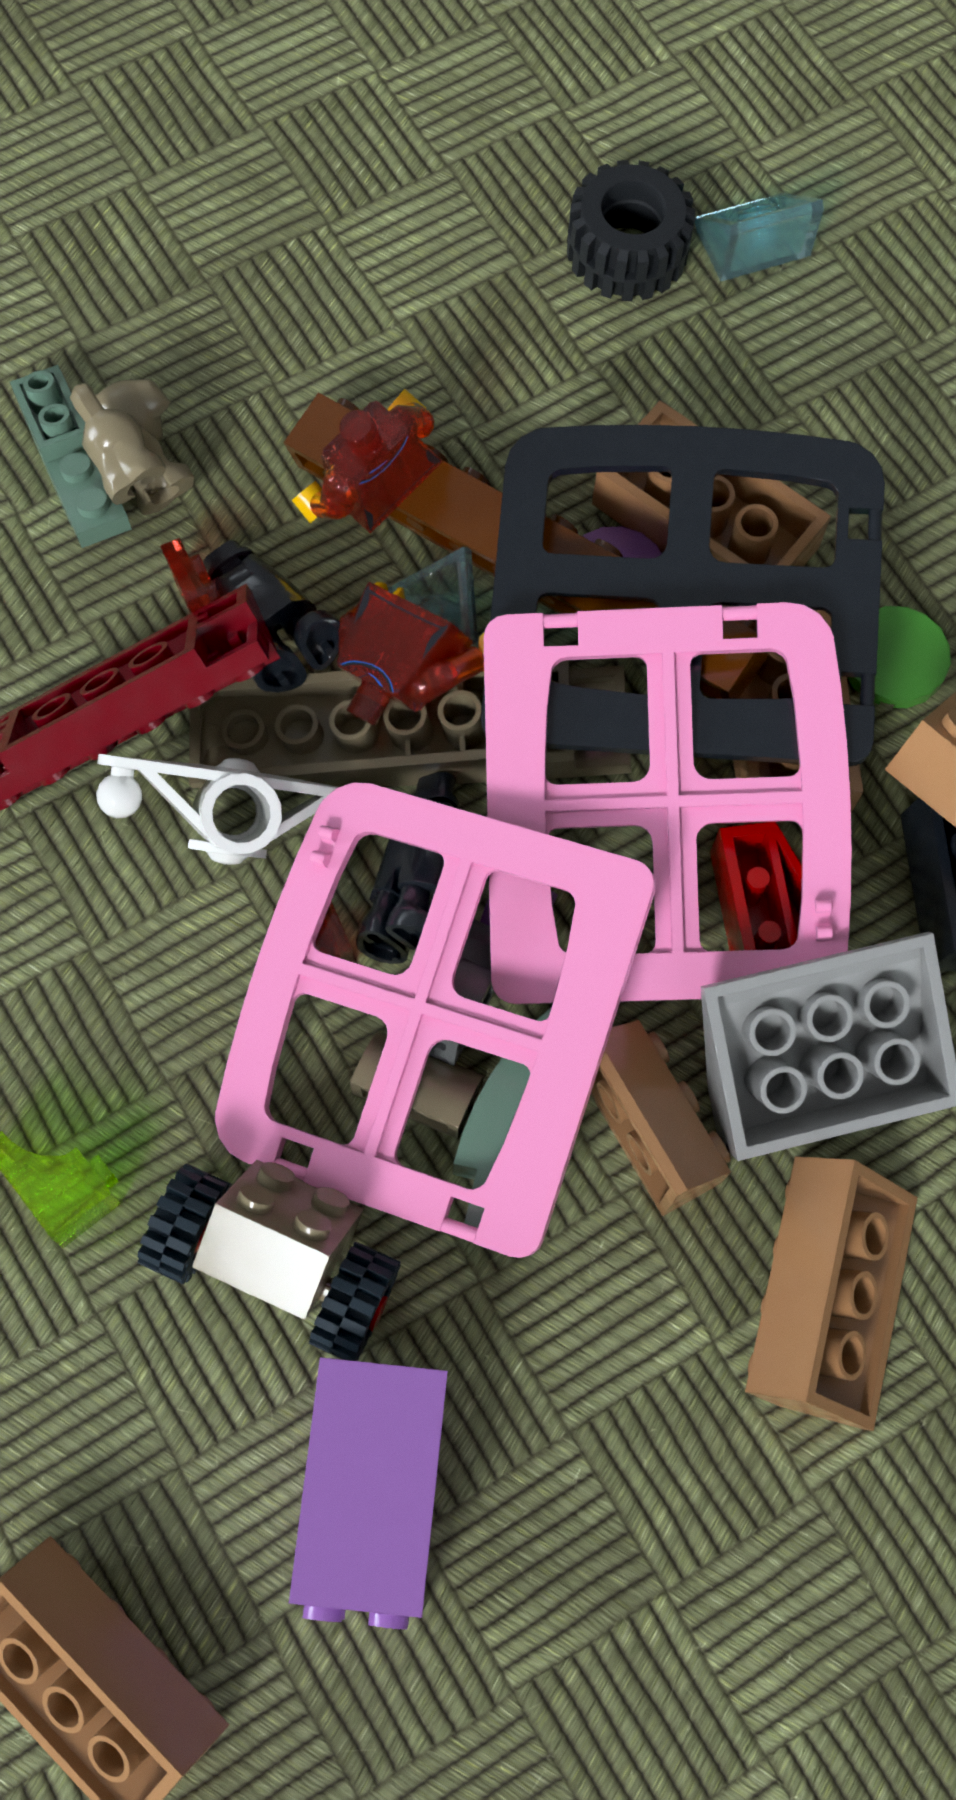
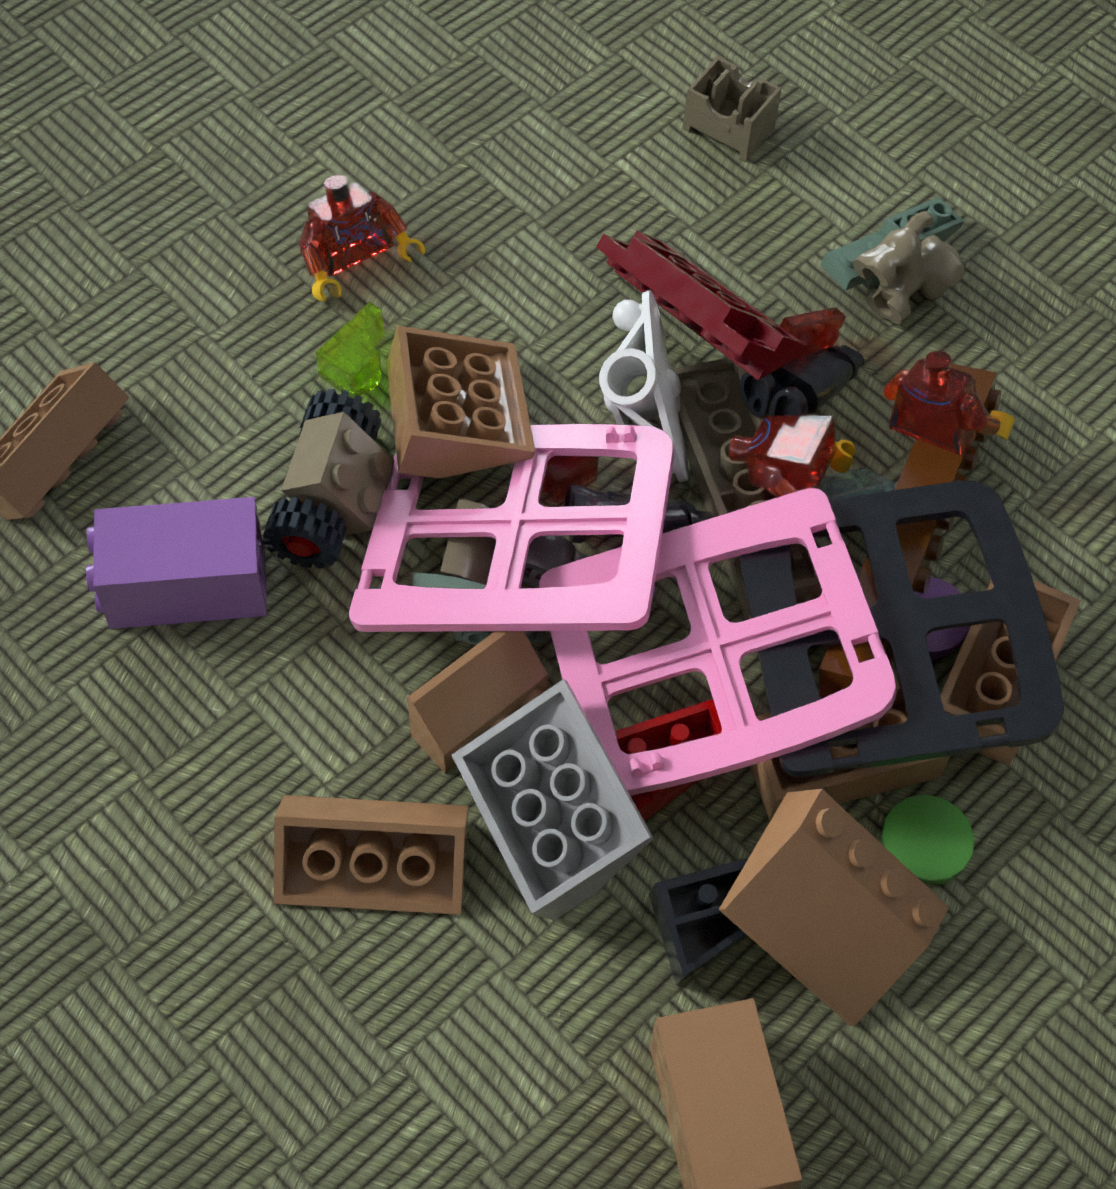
camera: 80 degrees right, 10 degrees down
none -> medium nougat slope [386,326,535,478]

